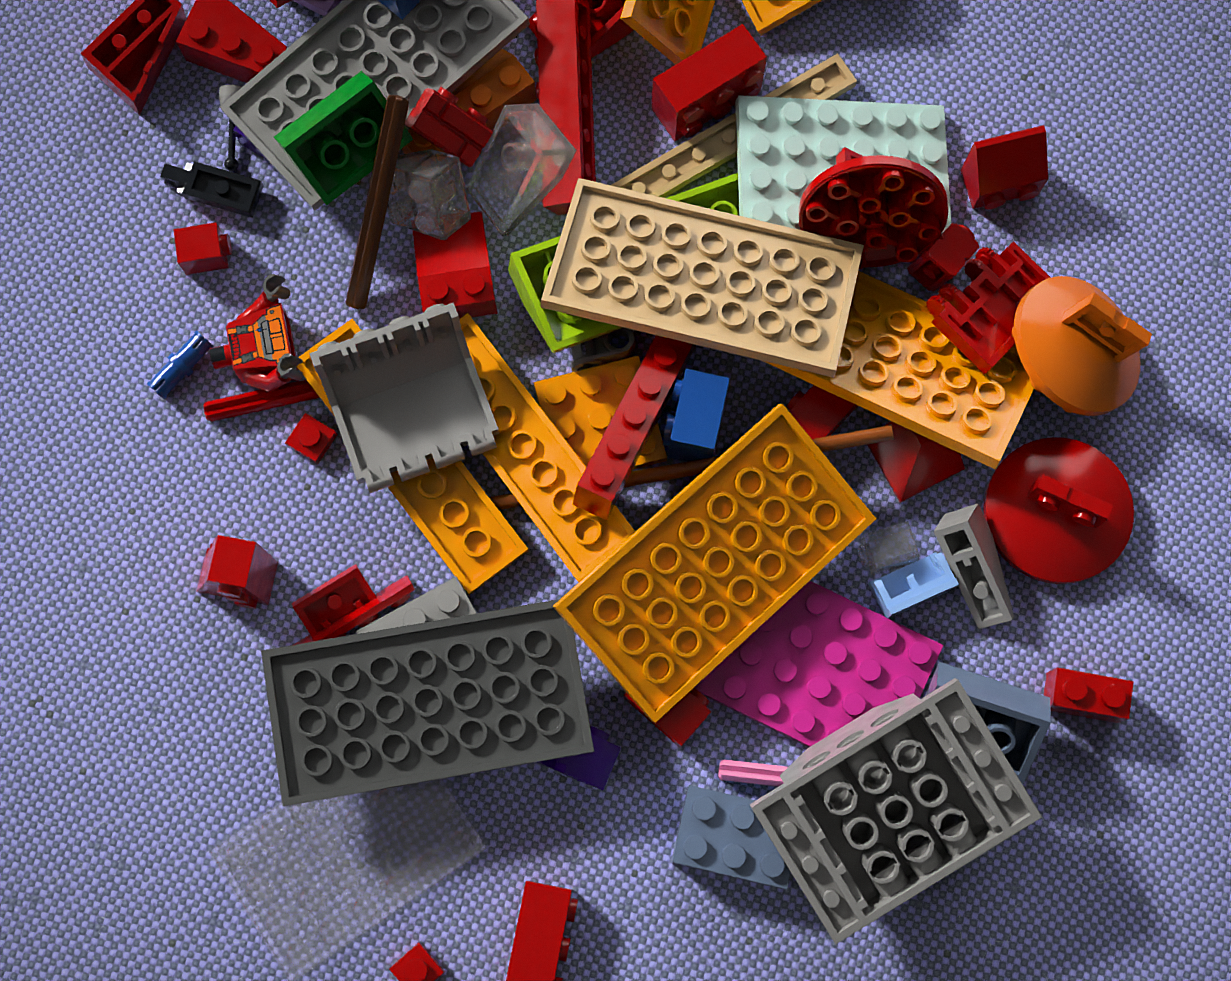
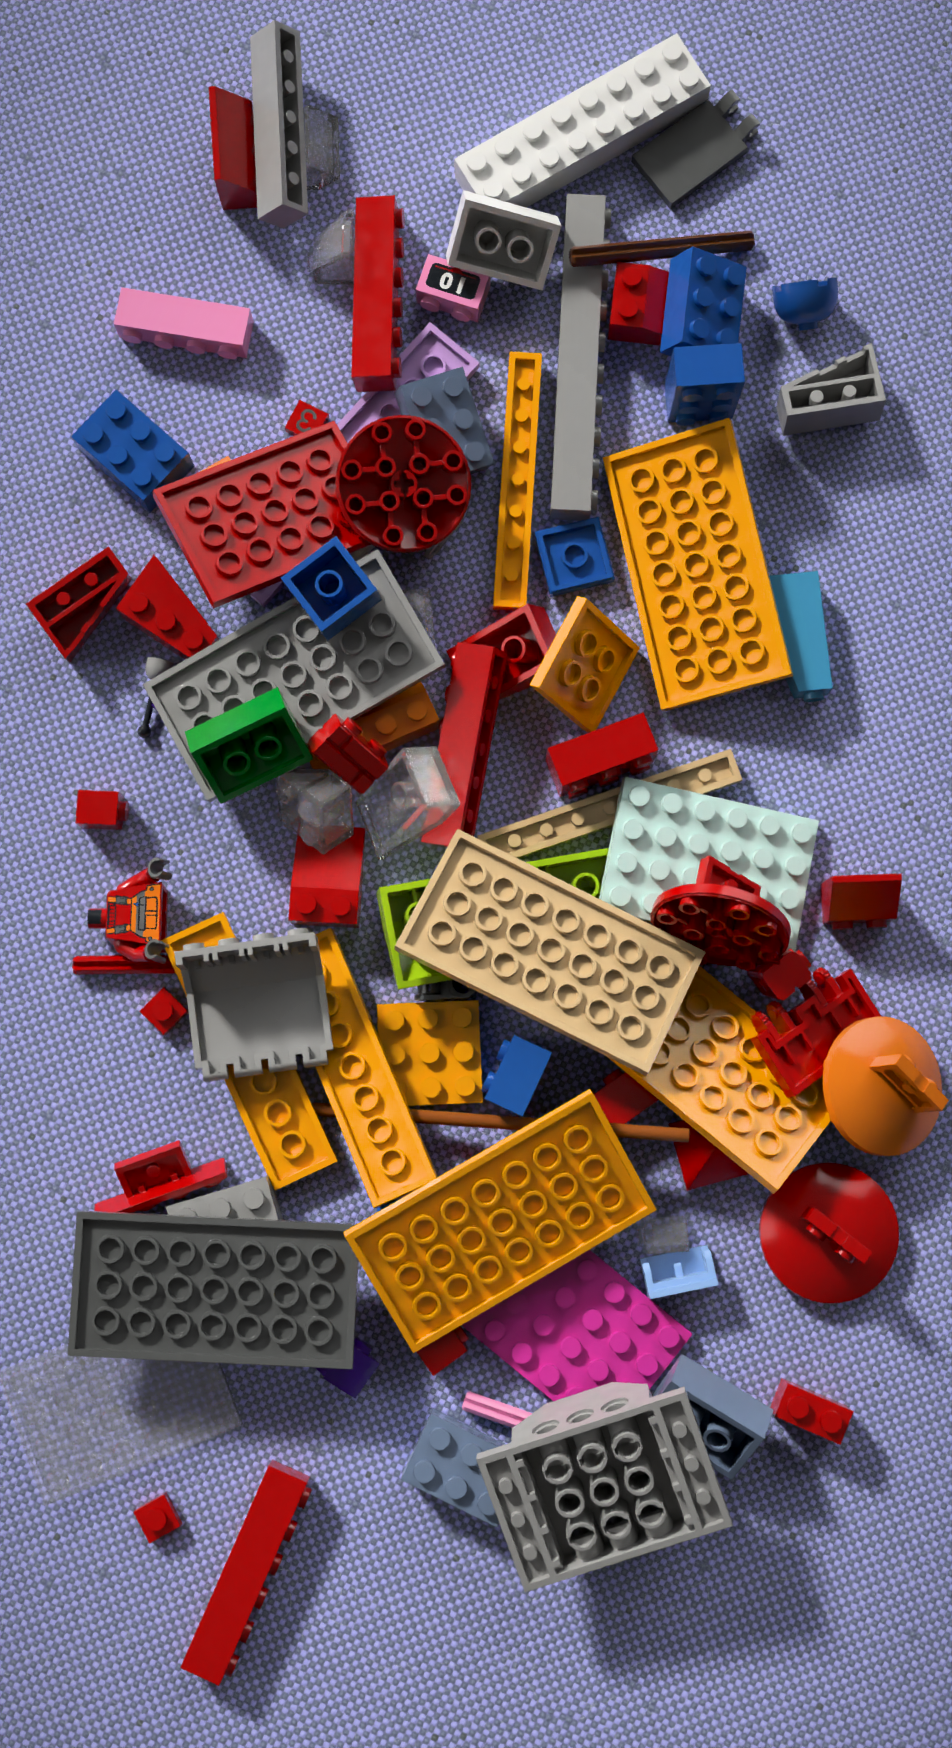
camera: 15 degrees right, 5 degrees up
blue pin [147,330,214,399] -> none
black hinge [160,161,264,218] -> none
red wedge [196,535,278,609] -> none
reddish brown axle [345,95,409,309] -> none
red brick [572,335,696,521] -> none
light grey slope [934,504,1014,629] -> none

